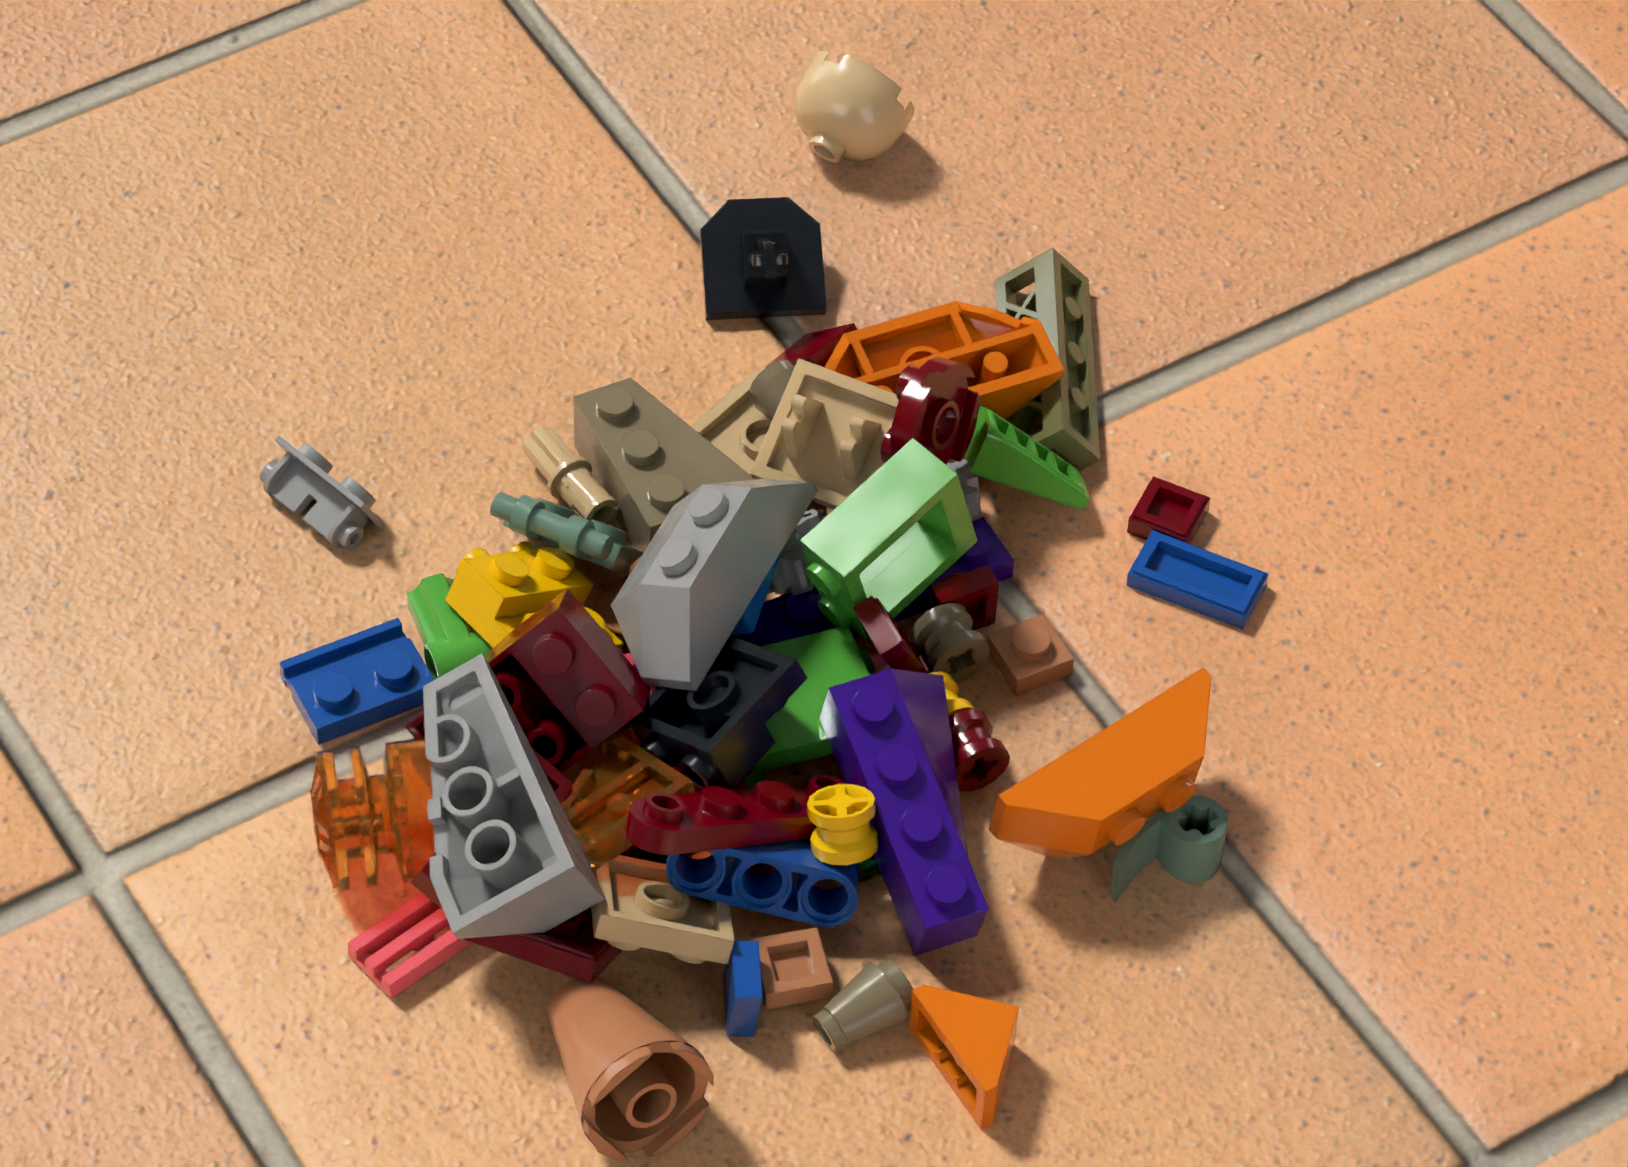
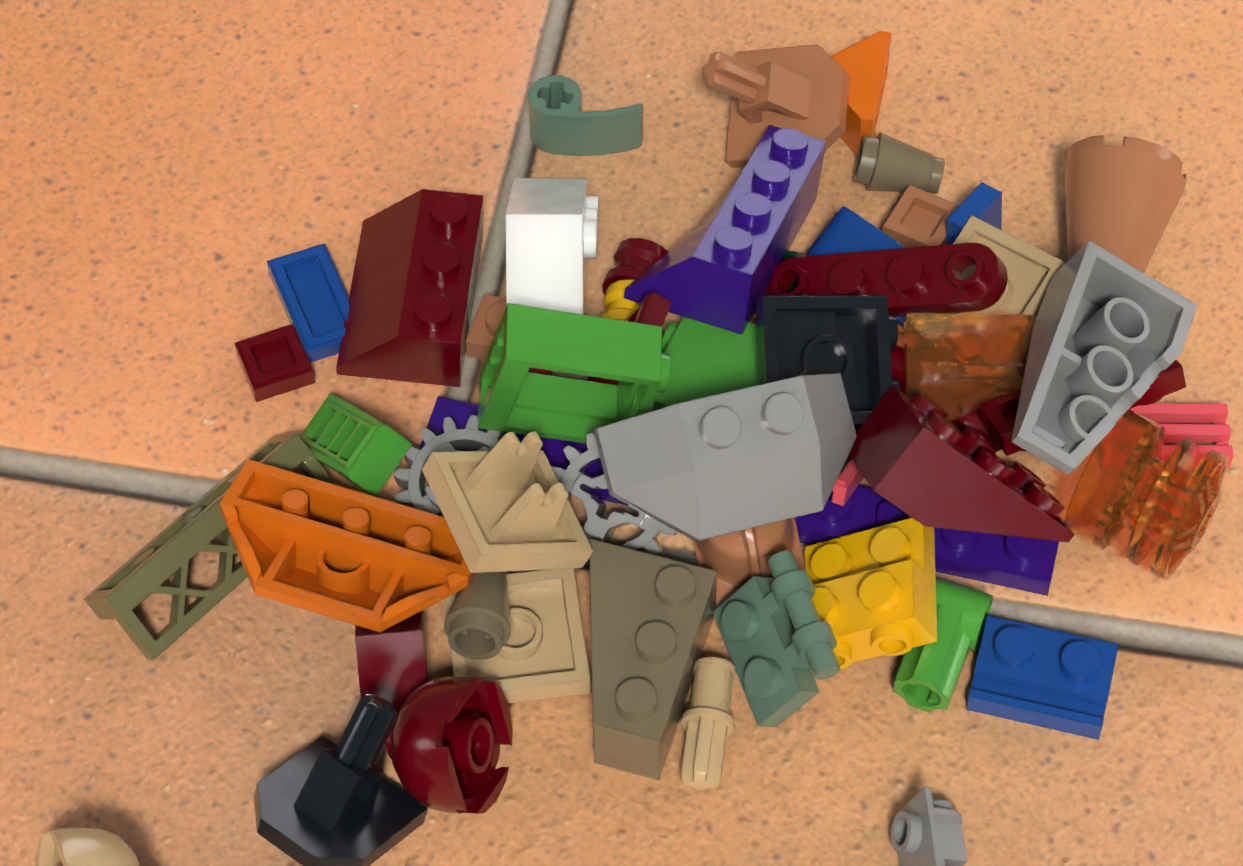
camera: 135 degrees left, 5 degrees up
yellow wheel [807,784,879,865] -> none
dark red plate [880,357,979,465] -> none
orange wedge [988,668,1212,859] -> none
none -> dark red slope [336,189,483,387]
none -> dark red cylinder [386,676,513,814]
none -> white wedge [506,178,599,315]
none -> nougat piece [702,44,850,168]

